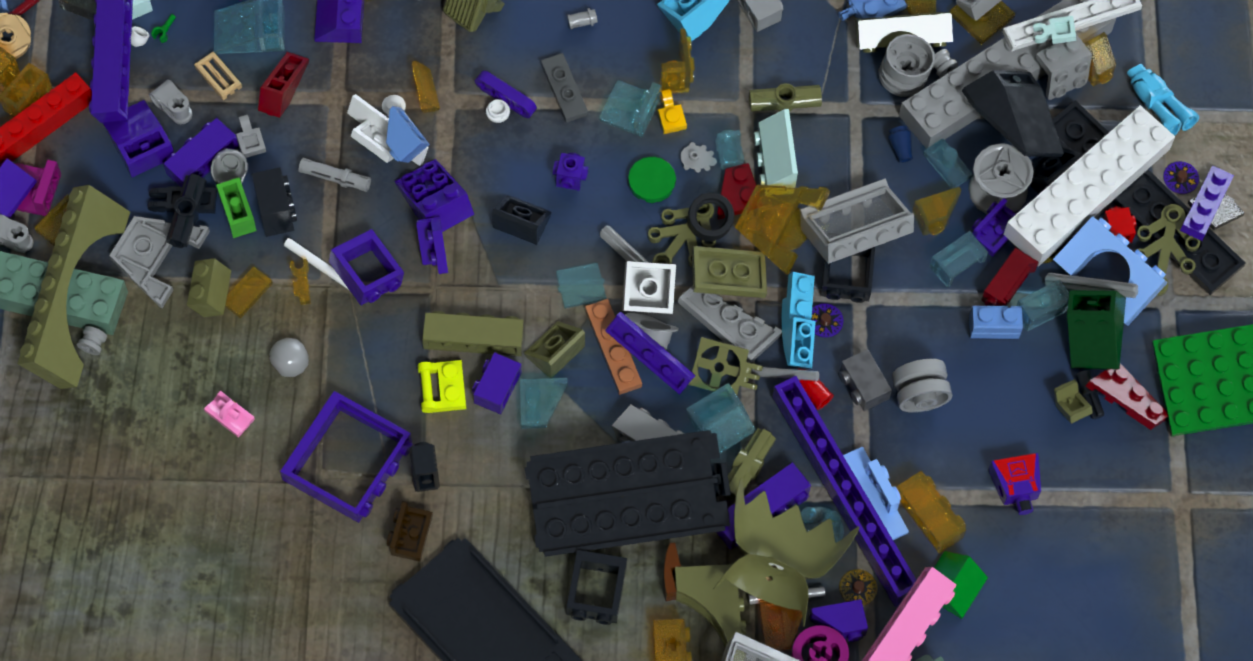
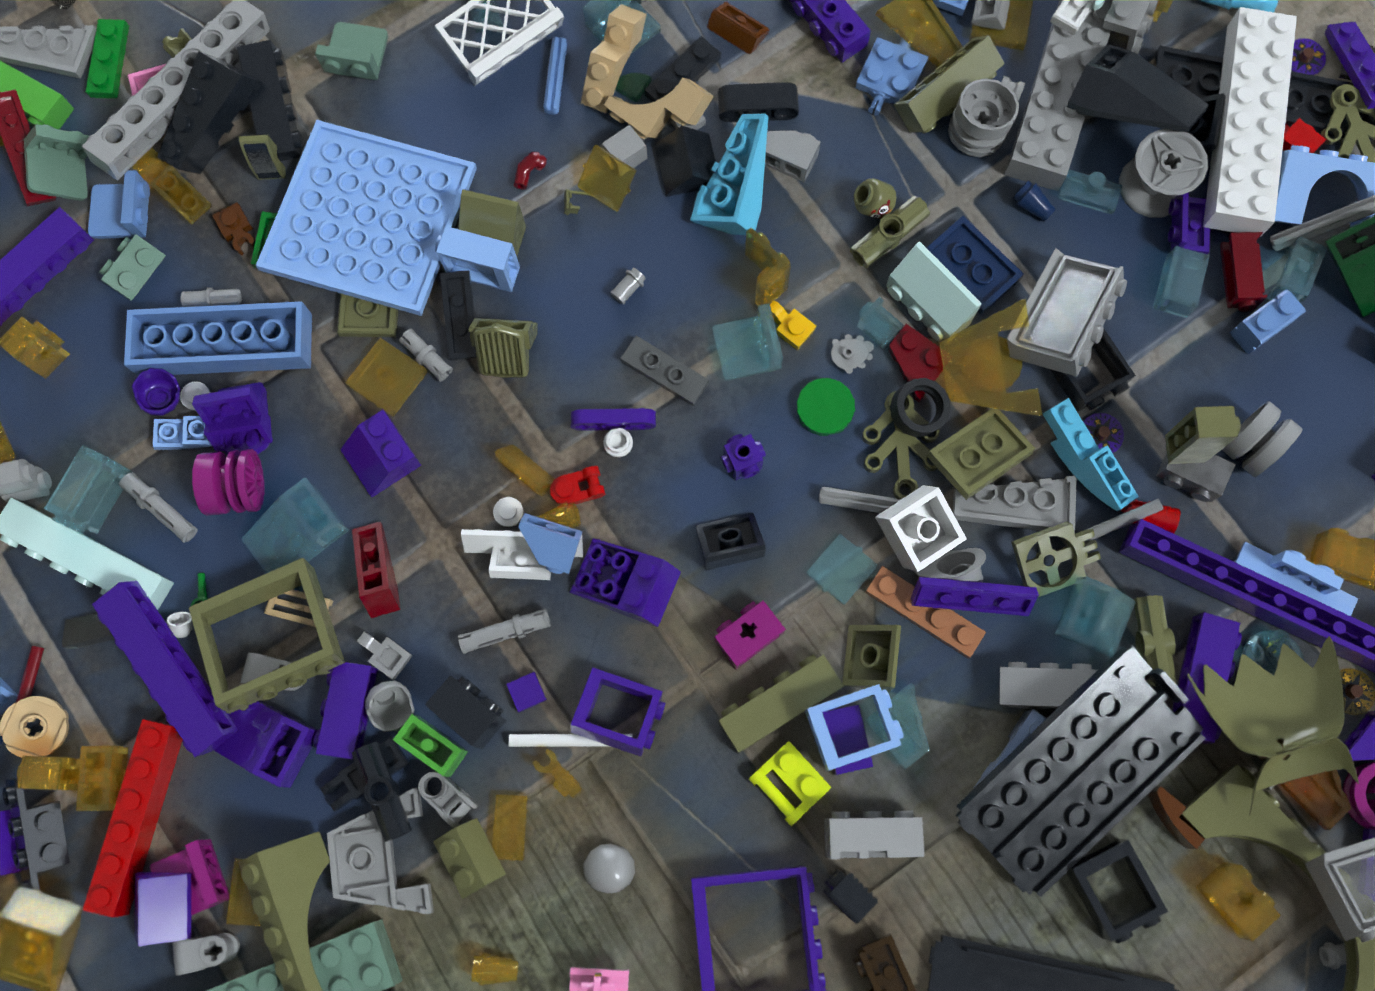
camera: 30 degrees left, 10 degrees up
dark purple bracket [416,217,448,274] -> none
clear yellow slope [913,187,961,236] -> none
none -> olive window [189,558,345,714]
none -> light grey piece [418,772,478,828]
none -> clear yellow cone [471,952,519,986]
none -> dark purple tile [506,672,547,713]
none -> clear yellow cone [536,502,581,529]
none -> red plate [550,466,606,507]
none -> magenta brick [714,600,786,669]
none -> light blue window [805,684,903,771]
none -> light grey wedge [824,811,924,859]
none -> olive head [854,178,896,219]
none -> dark blue plate [927,216,1024,315]
none -> olive brick [1165,406,1240,464]

